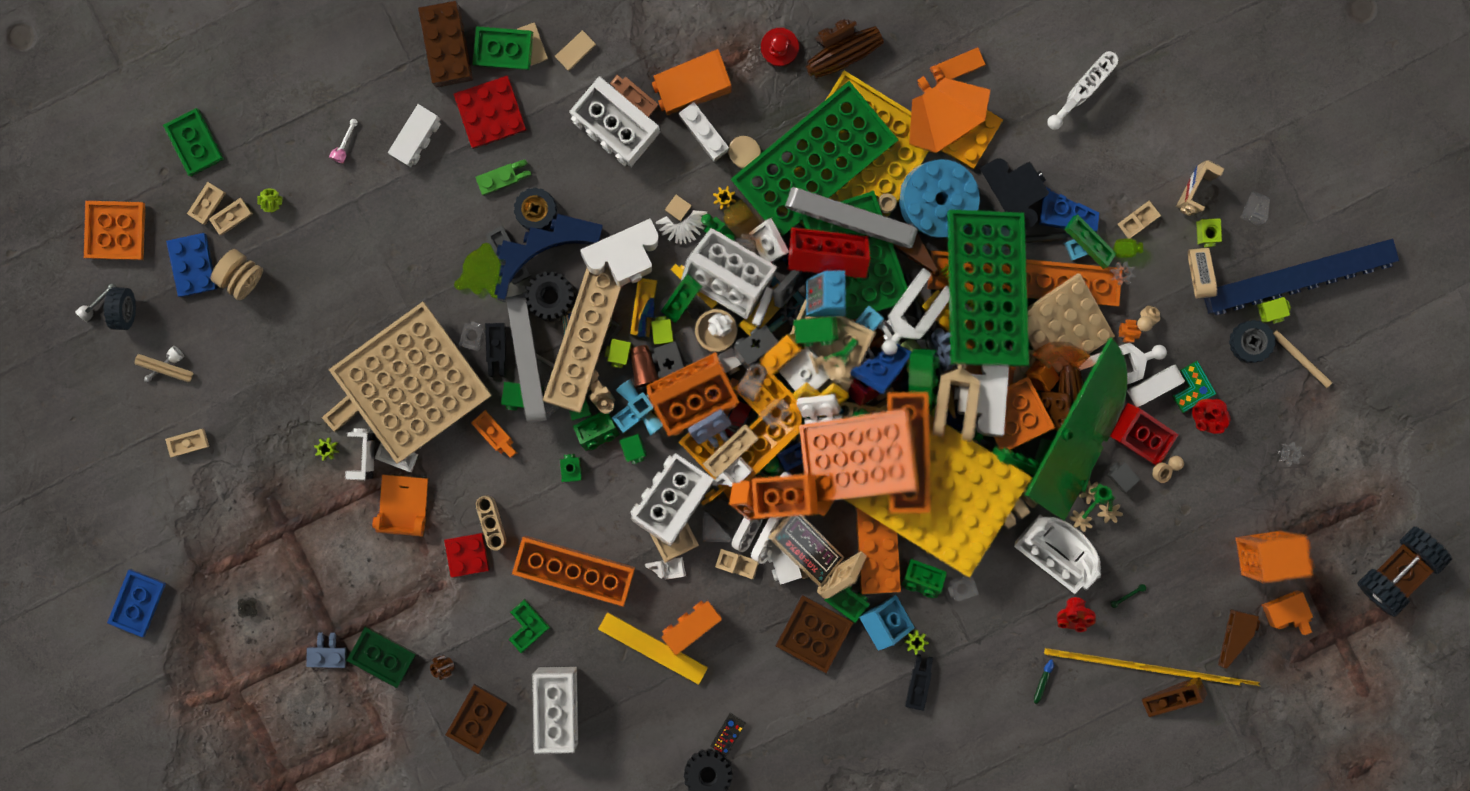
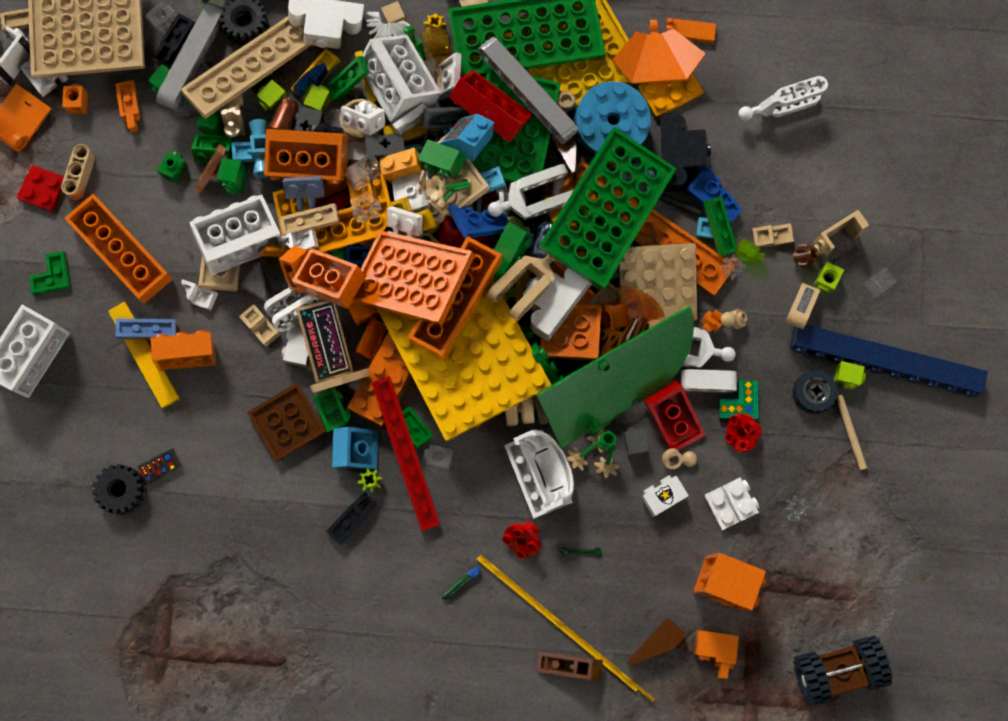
camera: 30 degrees right, 10 degrees down
none -> orange brick [62,84,88,114]
none -> medium blue plate [116,318,176,340]
none -> nougat hinge [195,144,227,193]
none -> black wheel [308,125,344,134]
none -> white bracket [341,106,385,136]
none -> orange plate [355,317,387,361]
none -> red plate [371,376,440,531]
none -> white brick [641,475,689,517]
none -> white plate [703,477,759,531]
none -> reddish brown gear [793,244,817,268]

